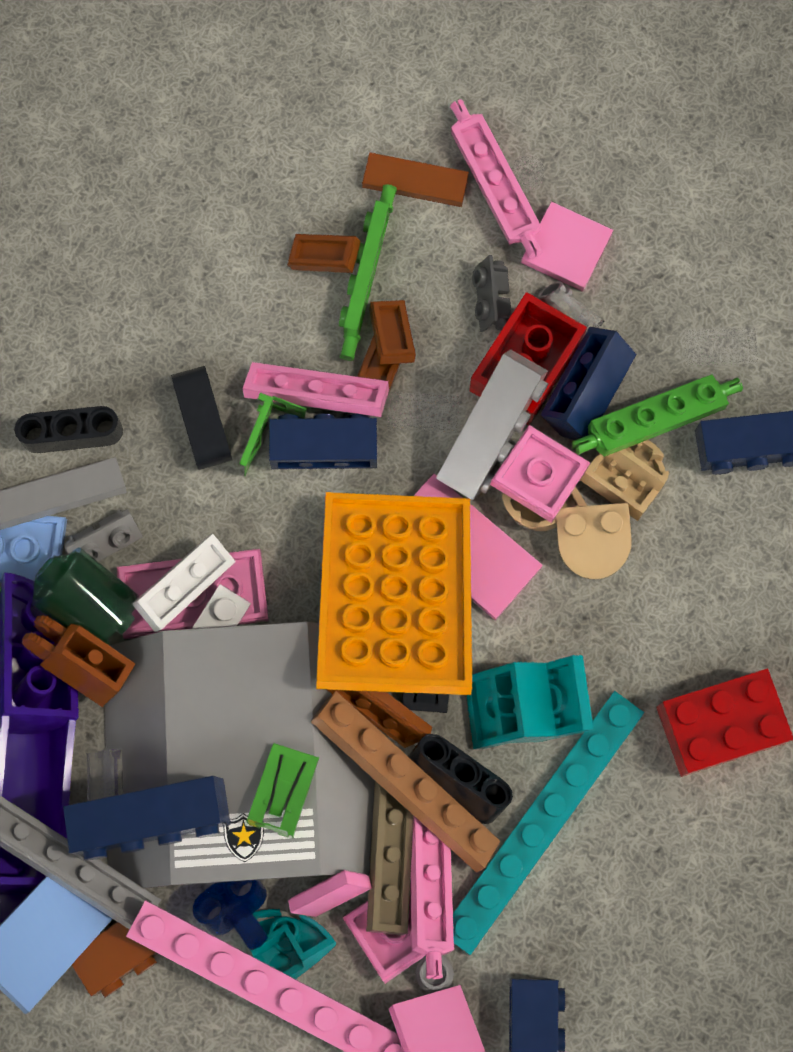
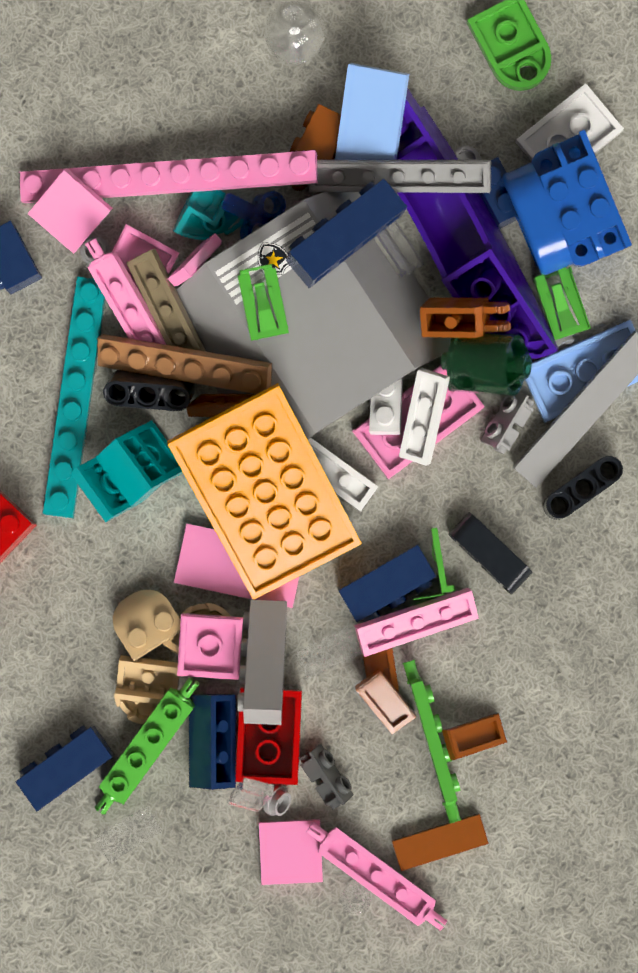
camera: 155 degrees right, 10 degrees up
none -> white plate [308,438,378,512]

